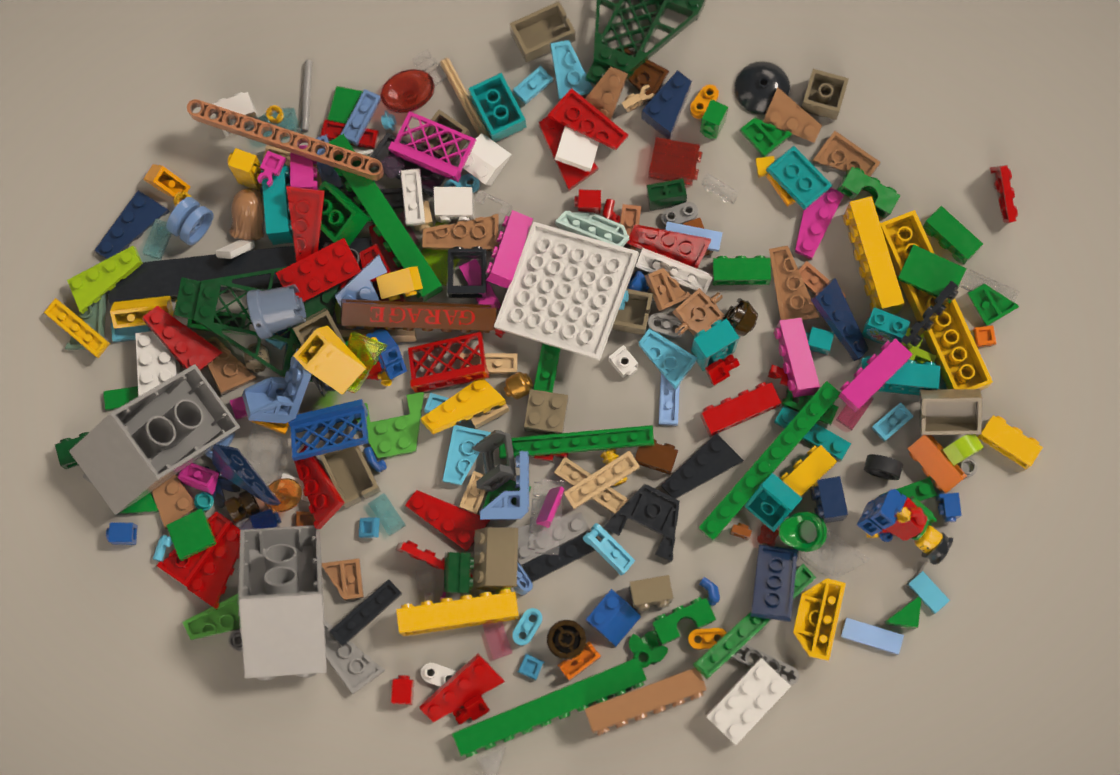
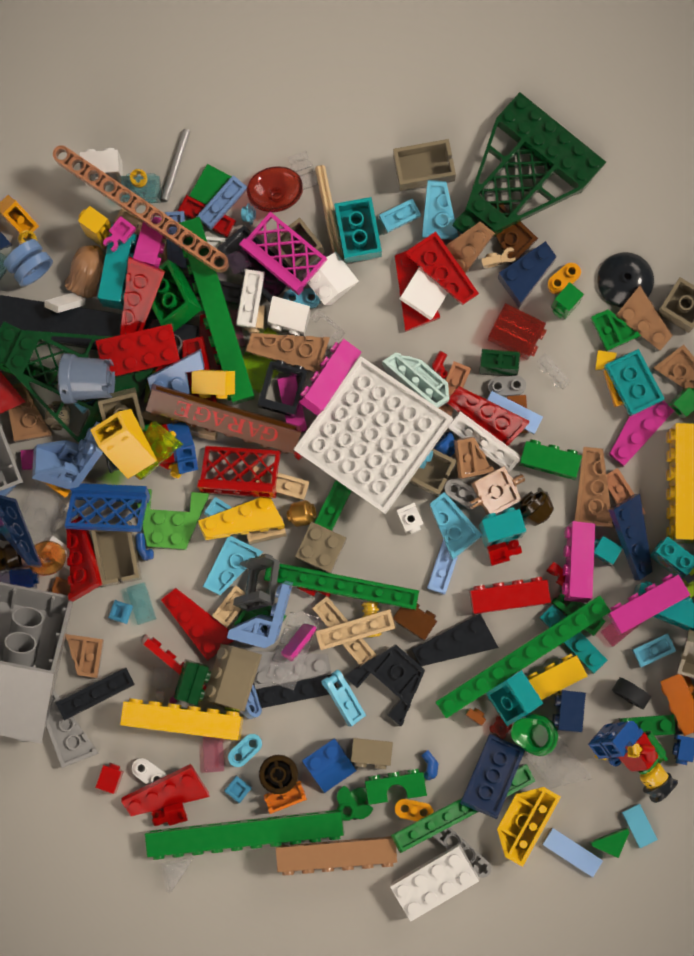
camera: 15 degrees right, 5 degrees up
red brick [575,189,601,214] -> none

